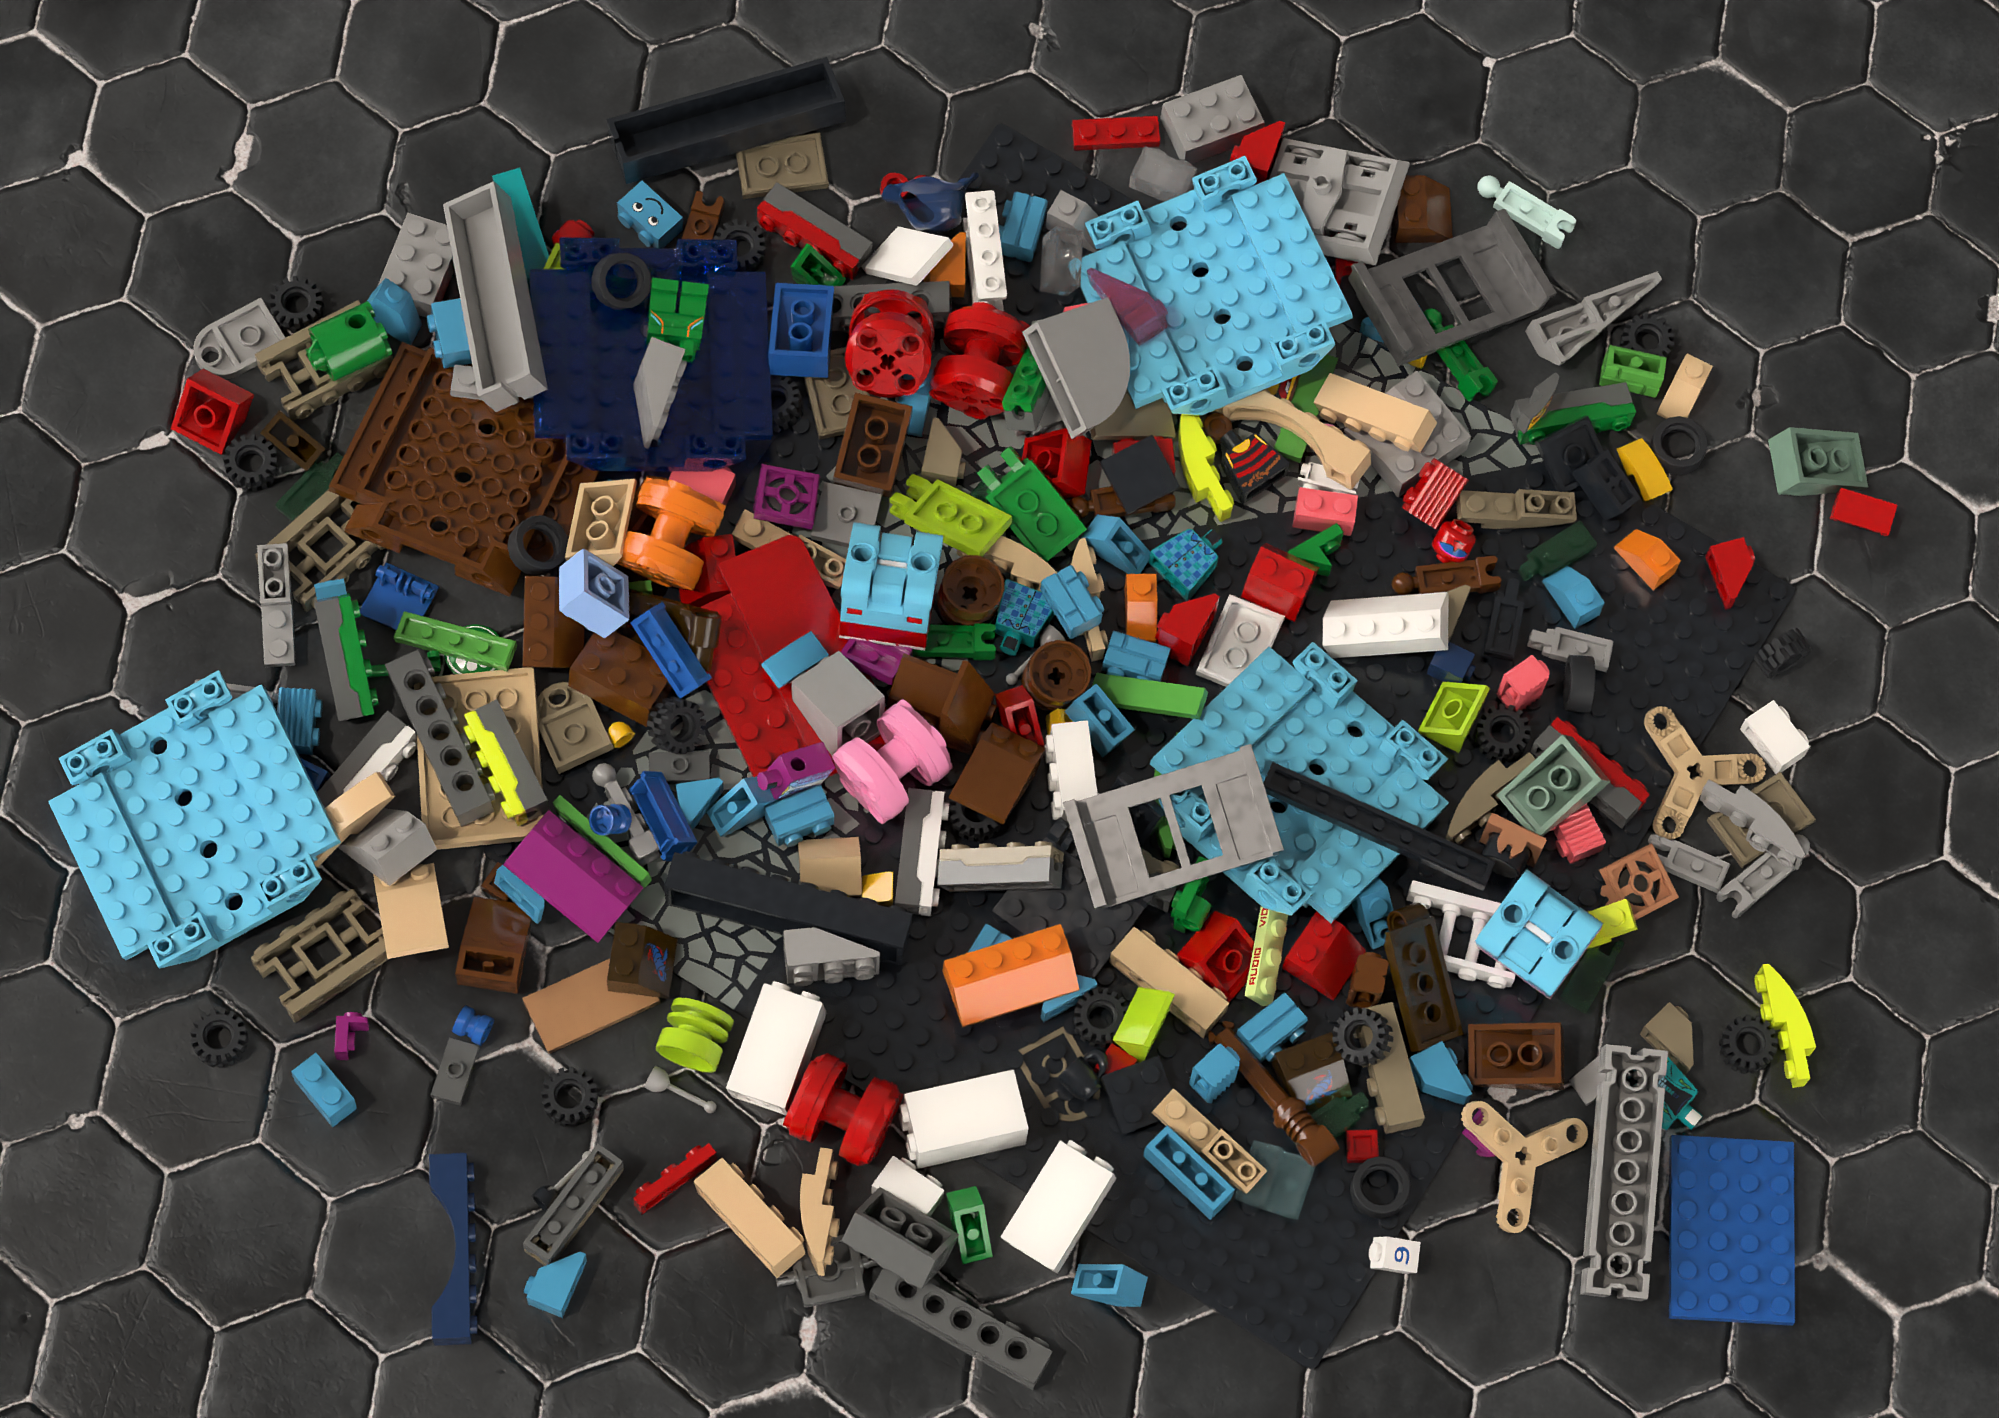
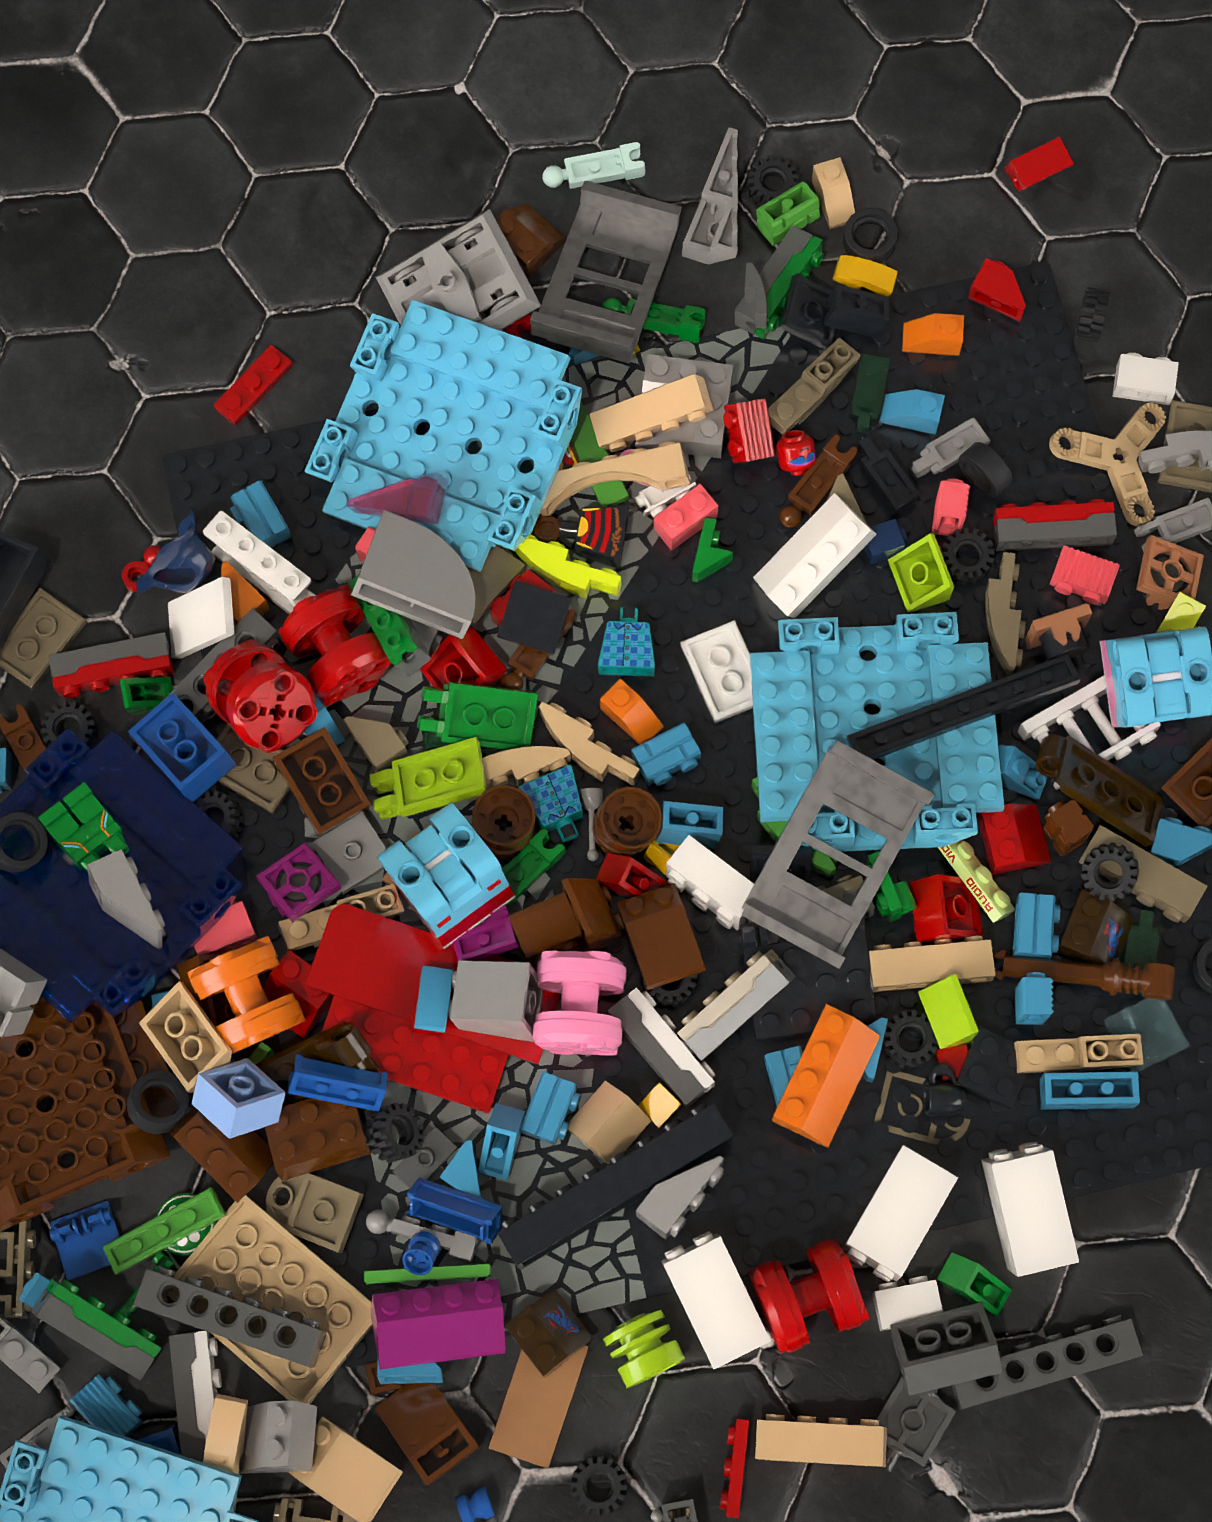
camera: 35 degrees left, 5 degrees up
piece [463,700,551,826] -> none
yellow hinge [608,722,635,748] -> none
light grey hinge [644,1065,716,1113] -> none
magenta torso [757,742,835,800] -> none
tan slope [800,1147,840,1276] -> none
clear brick [1040,226,1083,296] -> none
dark azure brick [1040,565,1104,639] -> none
light grey slope [1045,190,1099,253] -> none
dark azure slope [1071,1264,1148,1307] -> none
dark azure slope [1081,514,1150,574] -> none
bright green tile [1092,673,1208,720] -> none
clear brick [1129,146,1197,202] -> none
red slope [1155,594,1220,666] -> none
light grey brick [1160,75,1265,167] -> none
red slope [1230,121,1285,186] -> none
red slope [1241,543,1319,622] -> none
red tile [1345,1130,1379,1163] -> none
sand green slope [1496,734,1611,836] -> none
sand green slope [1768,427,1868,496] -> none

